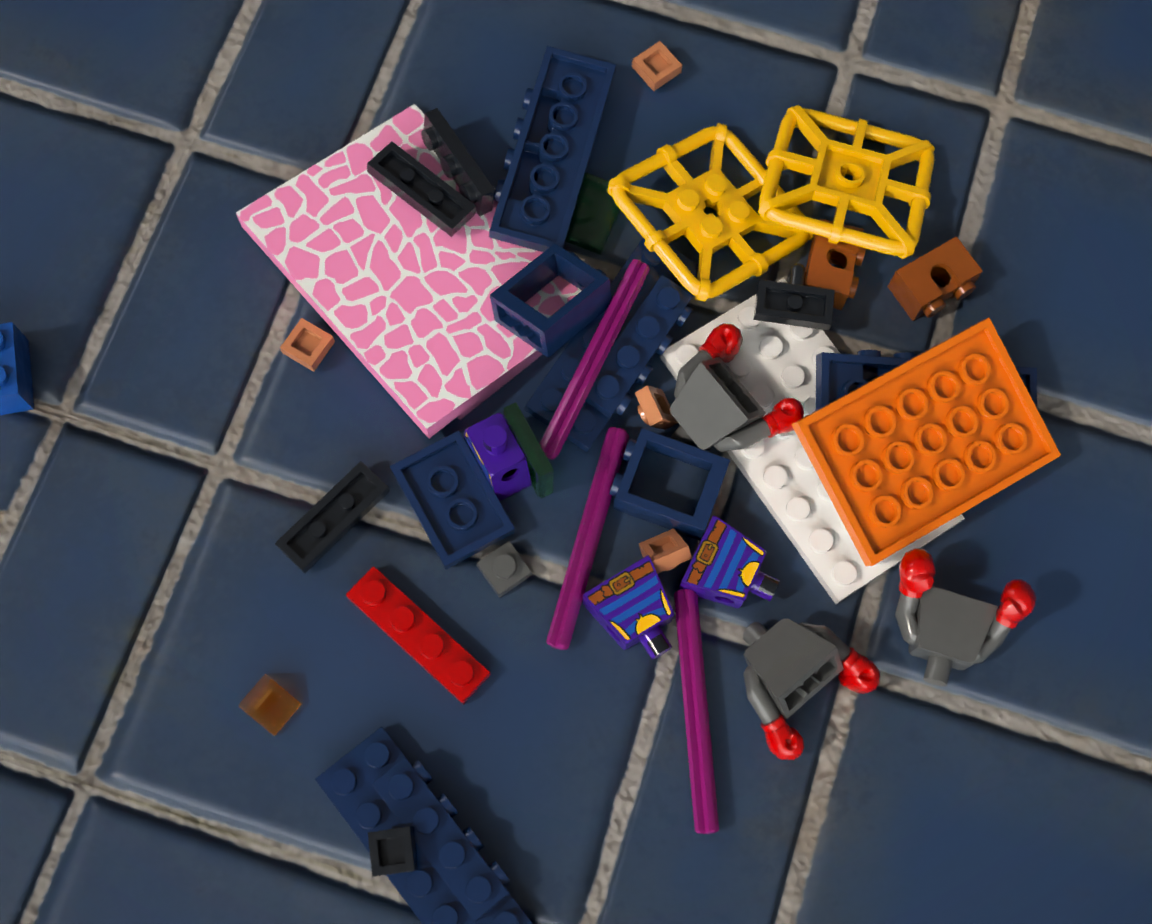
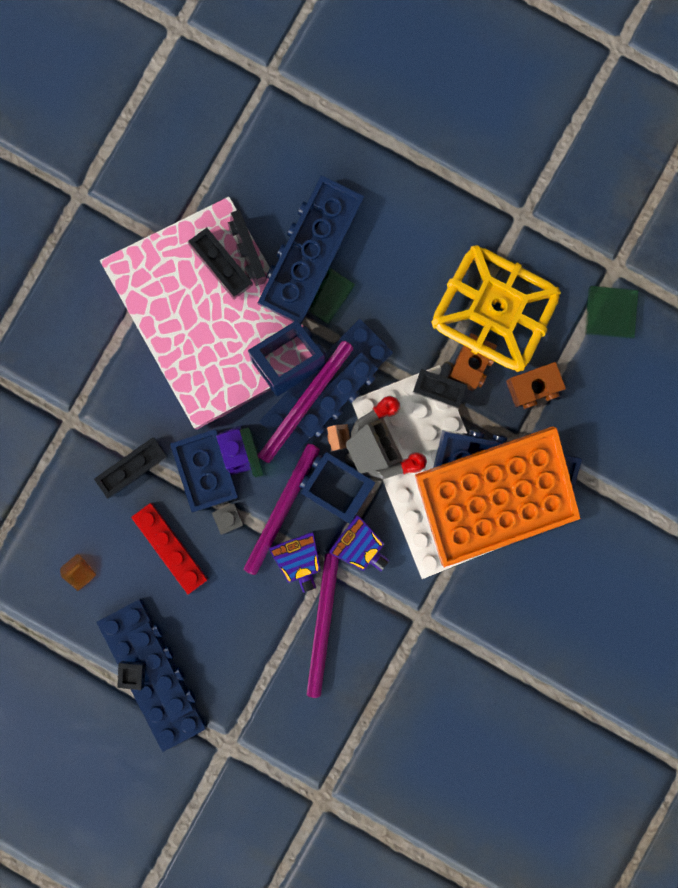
camera: 15 degrees right, 15 degrees up
nougat plate [280,318,335,372] -> none
yellow plate [608,123,813,302] -> none
nougat plate [632,41,682,91] -> none
nougat plate [639,528,692,574] -> none
dark grey torso [743,618,881,760] -> none
dark grey torso [895,548,1037,686] -> none
none -> clear green tile [585,286,638,339]

